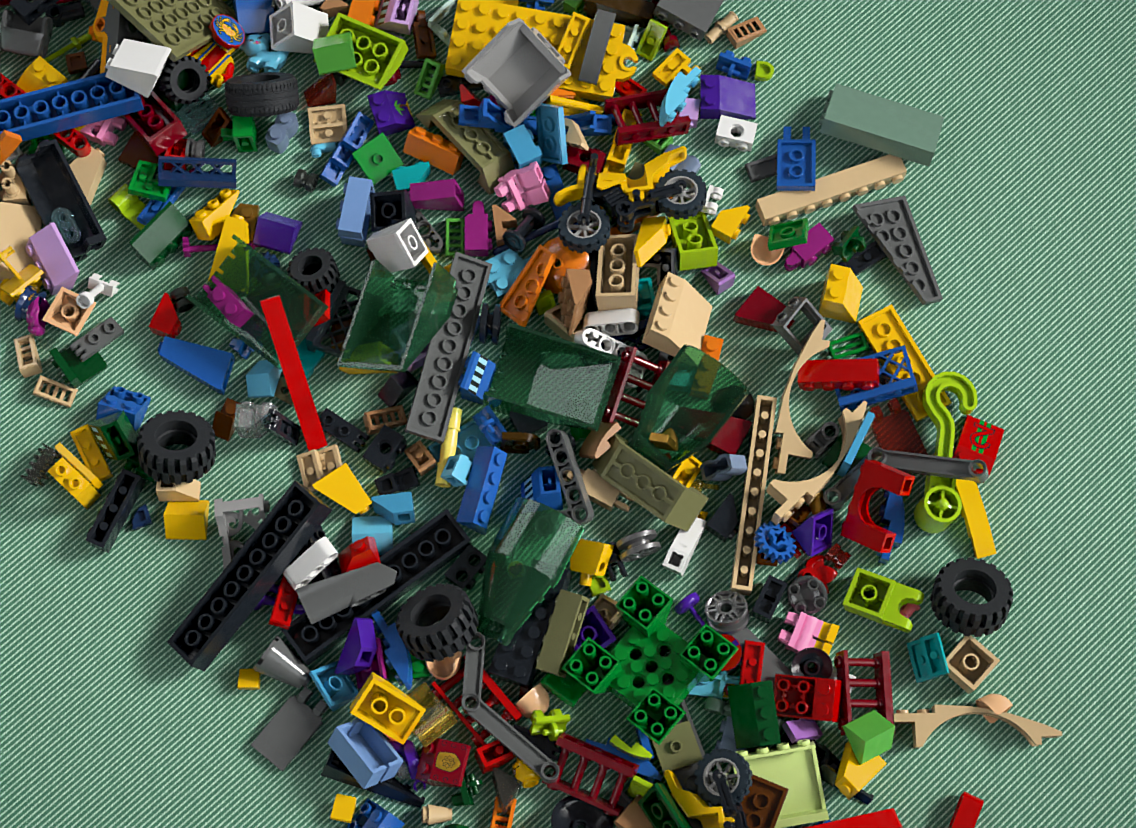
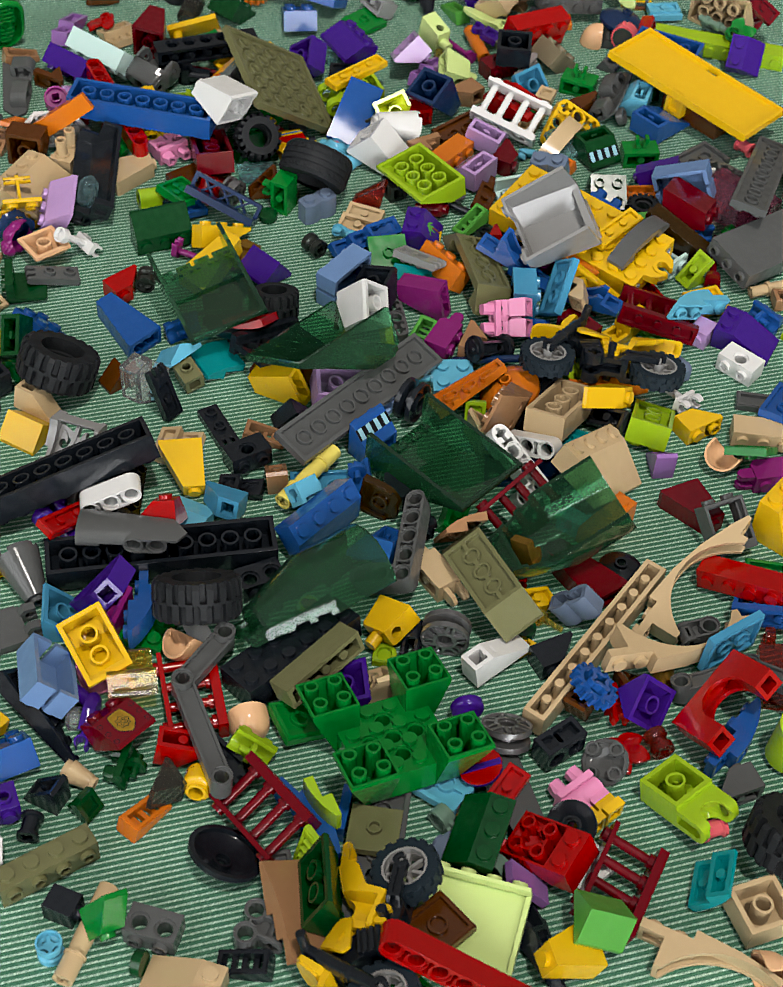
camera: 25 degrees right, 25 degrees down
magenta hinge [202,275,254,328] -> none
tile [209,14,245,50] -> none
red tile [260,295,328,451] -> none
bright green slope [312,32,357,75] -> none
none -> dark green tile [259,207,278,224]
none -> light grey hinge [393,245,446,272]
none -> dark grey slope [721,761,766,806]

